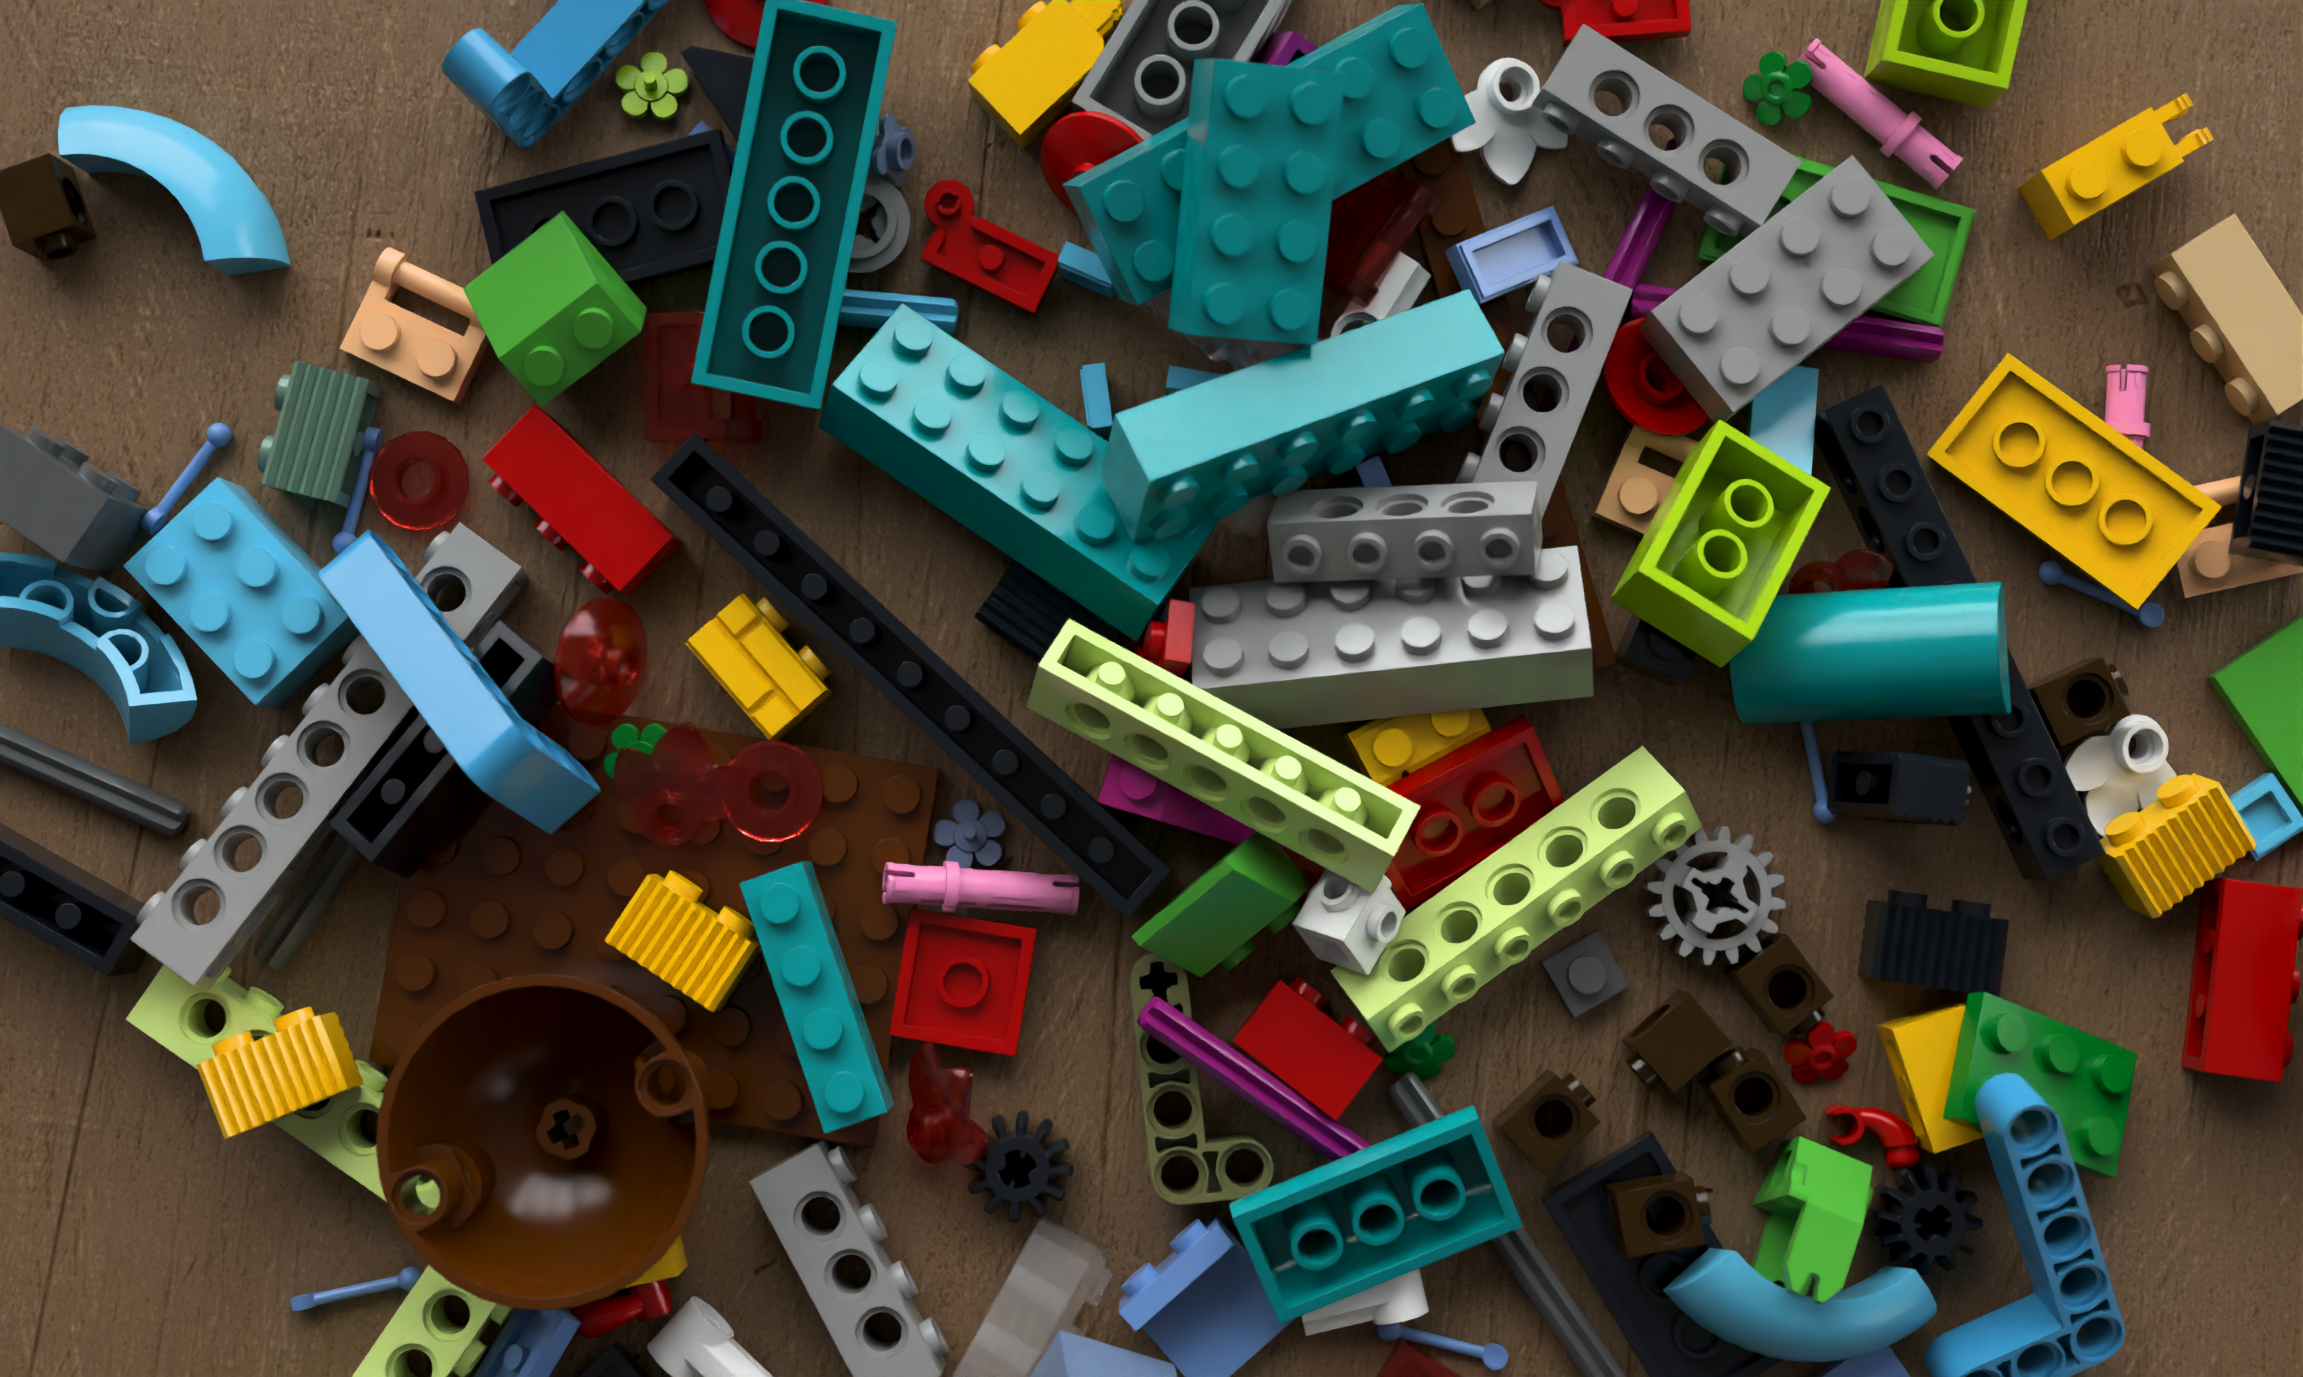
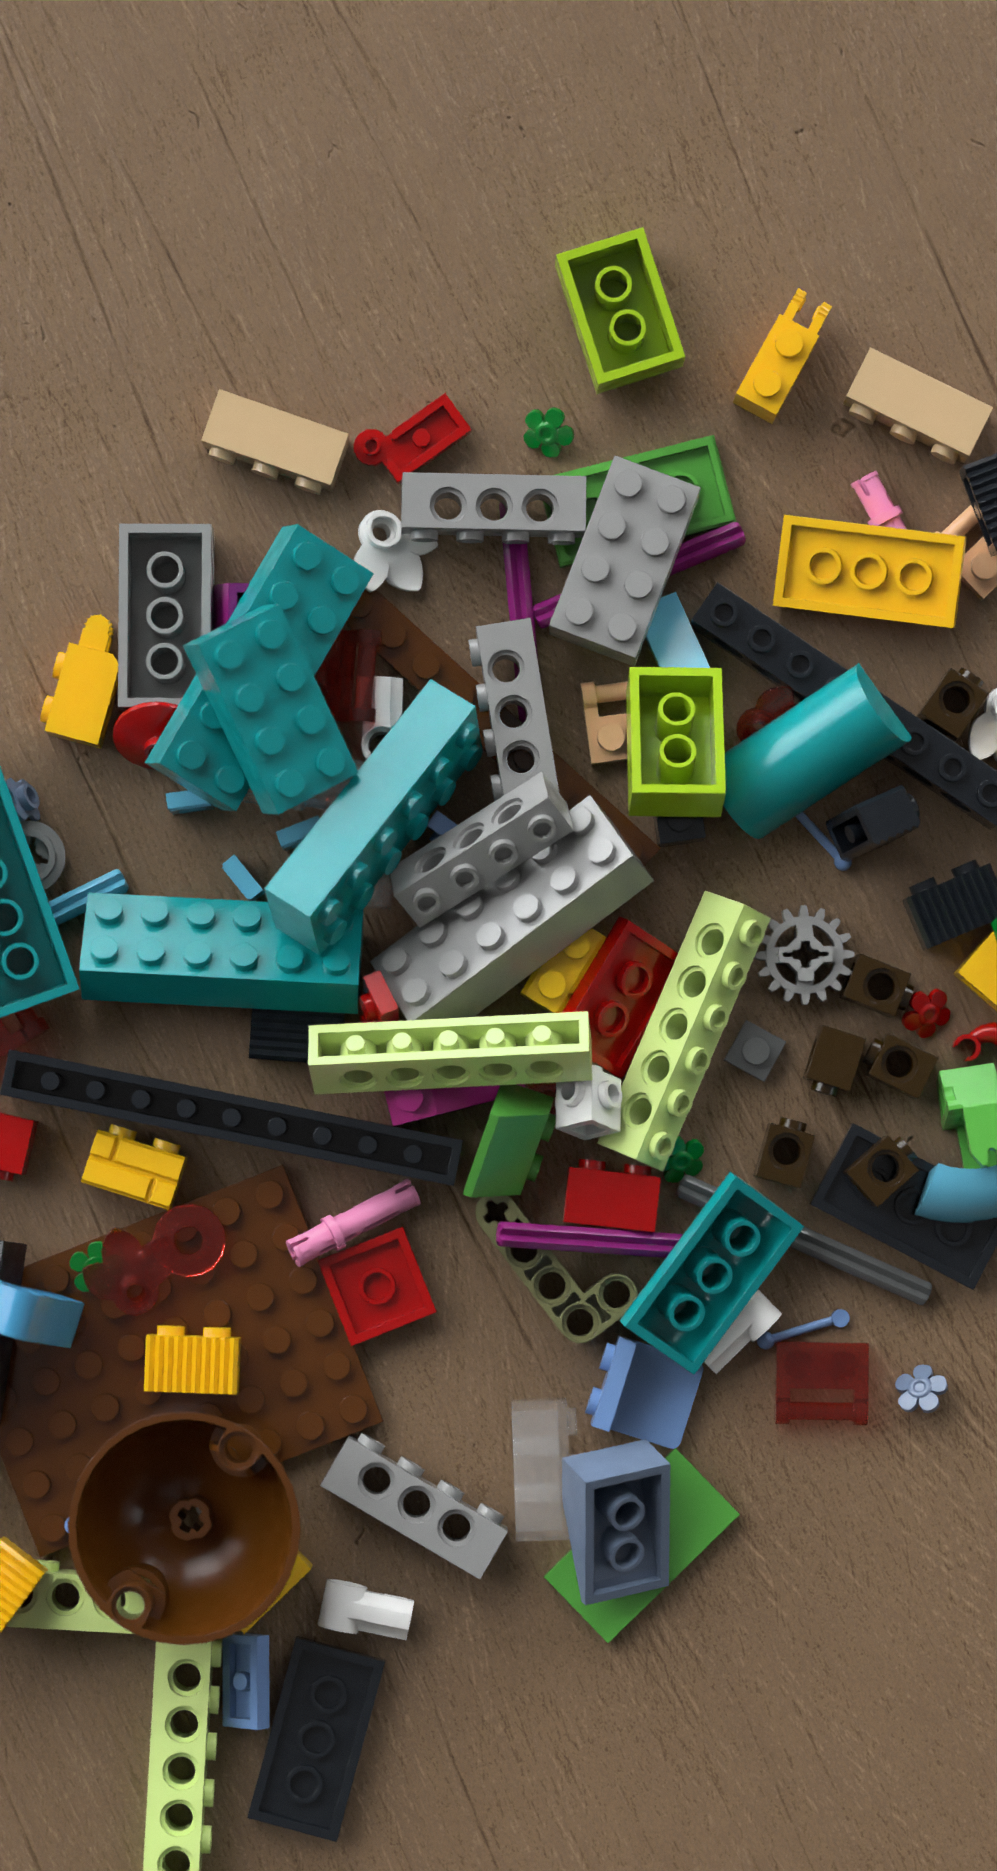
camera: 40 degrees left, 0 degrees up
medium blue hinge [290,1267,422,1311] -> none
clear red dish [554,598,647,726] -> none
red arm [572,1280,672,1338] -> none
teal brick [739,861,894,1134] -> none
clear red plate [906,1042,990,1165] -> none
red hinge [920,179,1060,317] -> none
sand blue plant [933,799,1006,868] -> none
black gear [964,1110,1074,1222] -> none
medium blue tile [1445,205,1579,306] -> none
red dish [1601,317,1709,437] -> none
bright pink pin [1797,38,1963,191] -> none
medium blue hinge [2038,560,2164,628] -> none

